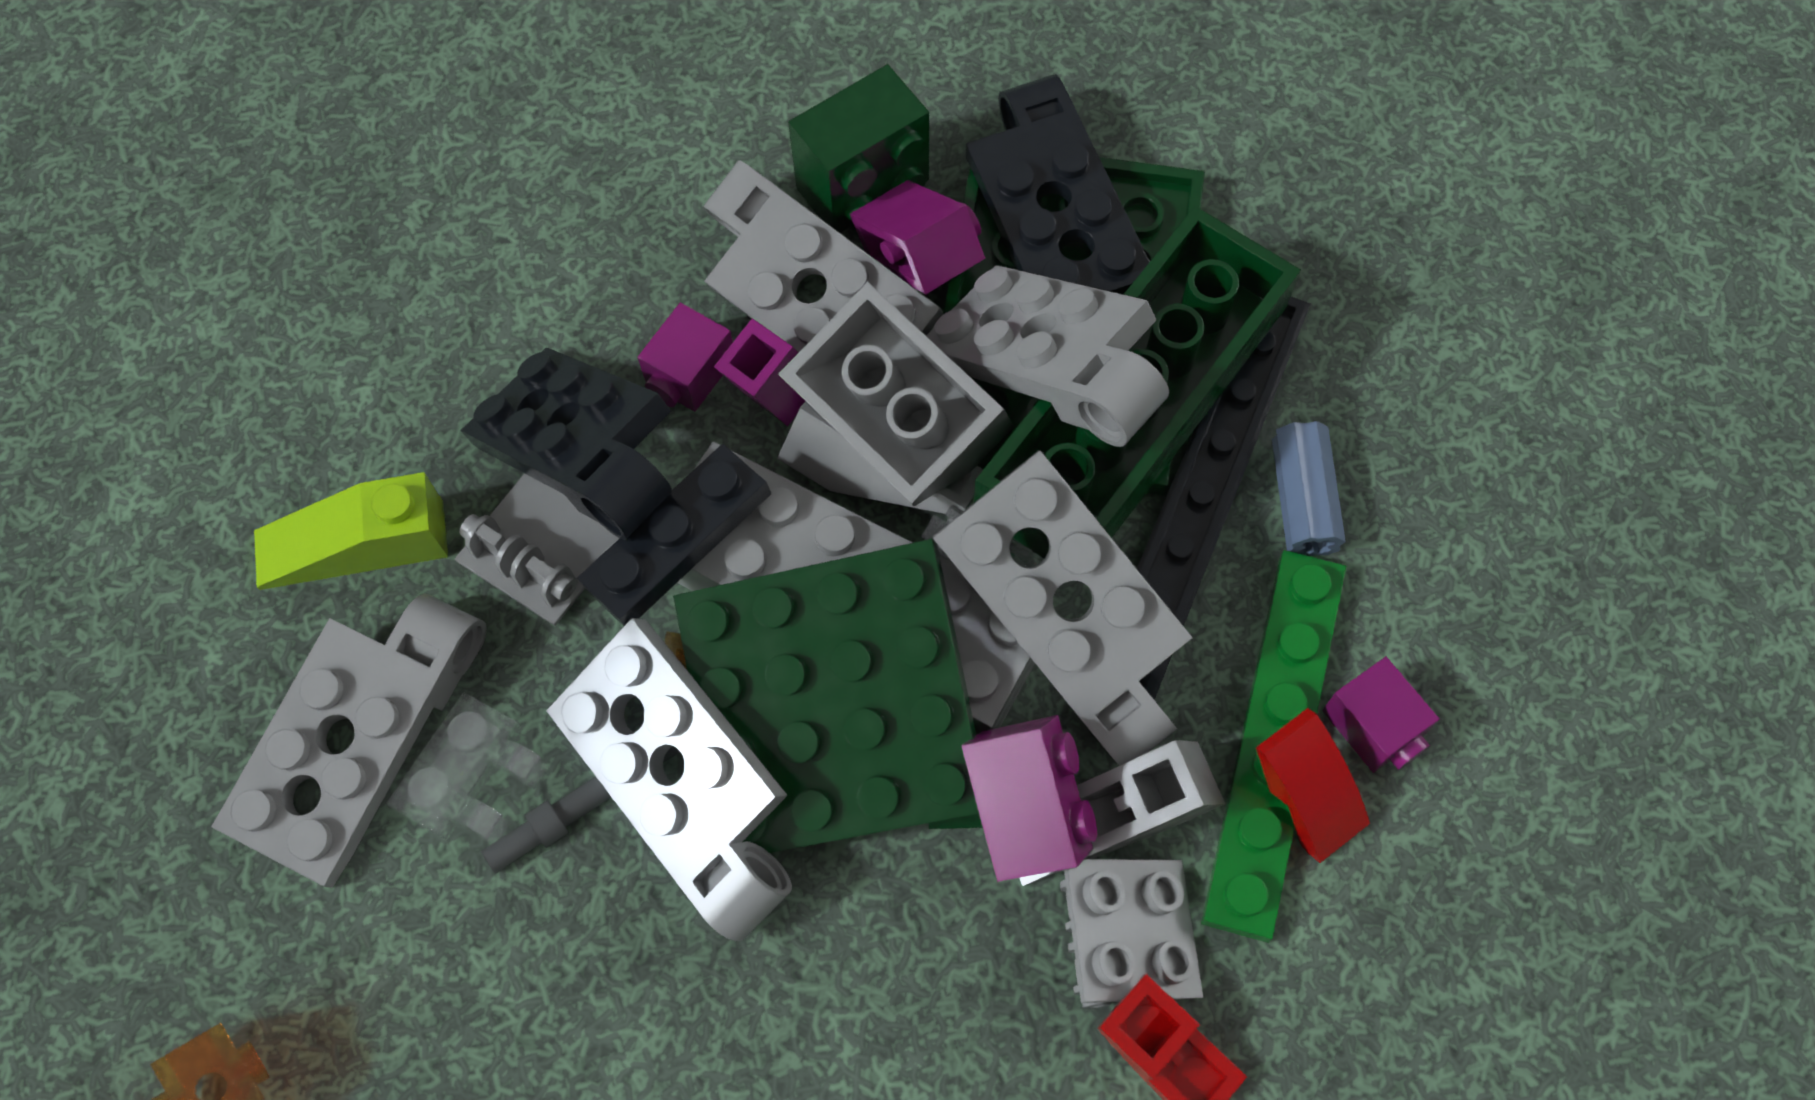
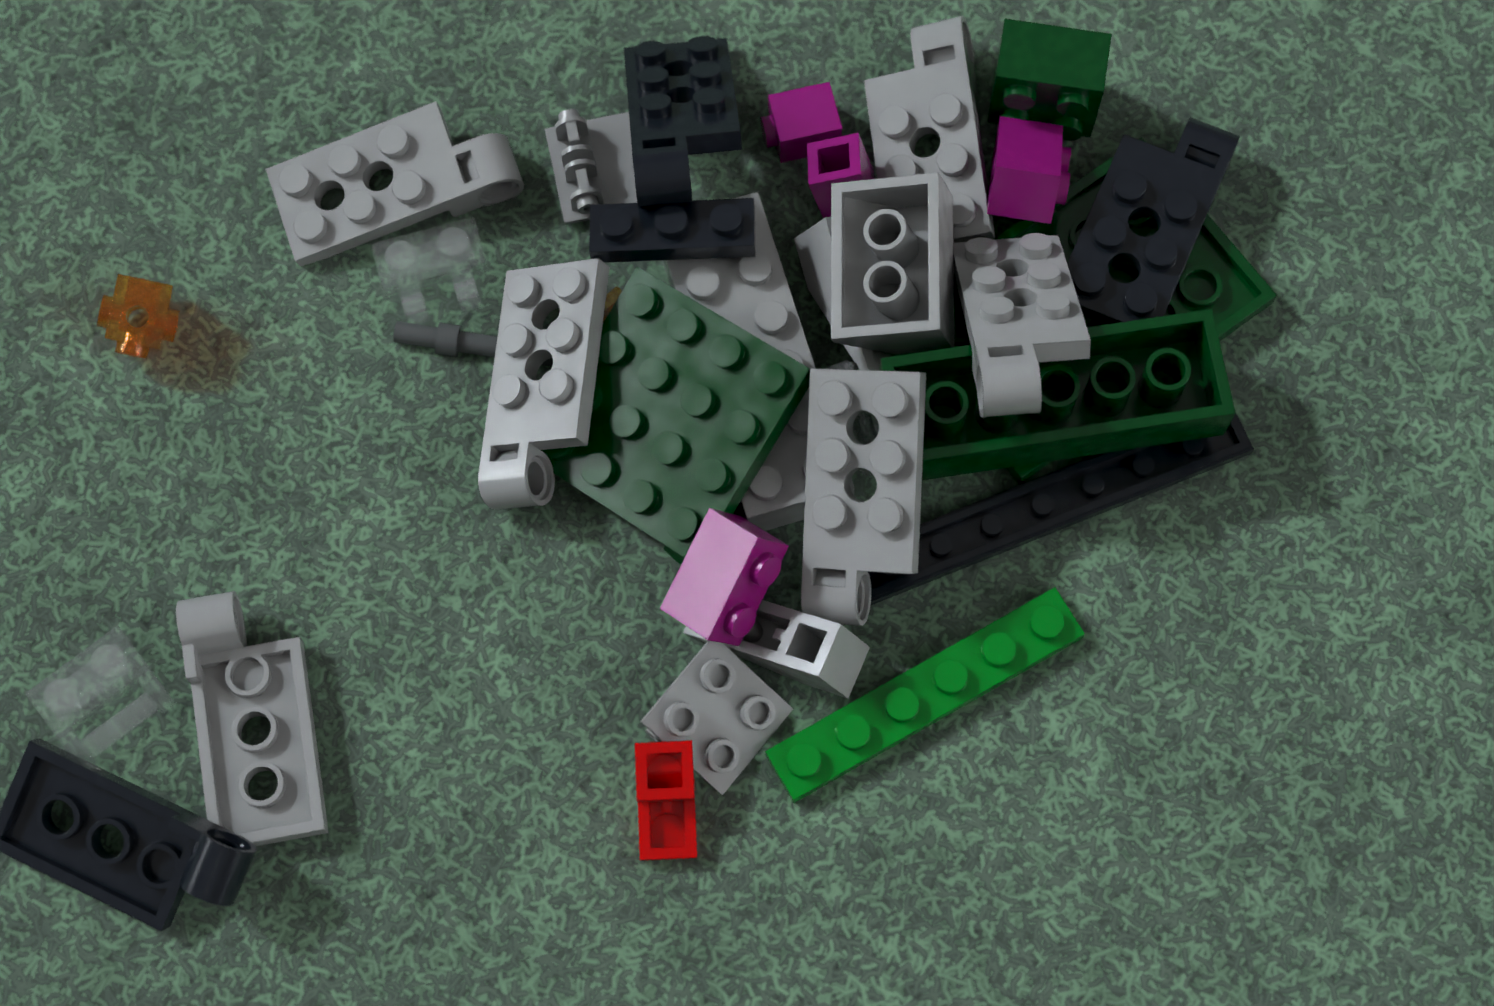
camera: 45 degrees right, 5 degrees up
lime slope [254,472,448,590] -> none
red slope [1256,708,1370,863] -> none
sand blue axle [1272,421,1346,556] -> none
magenta brick [1322,656,1440,773] -> none

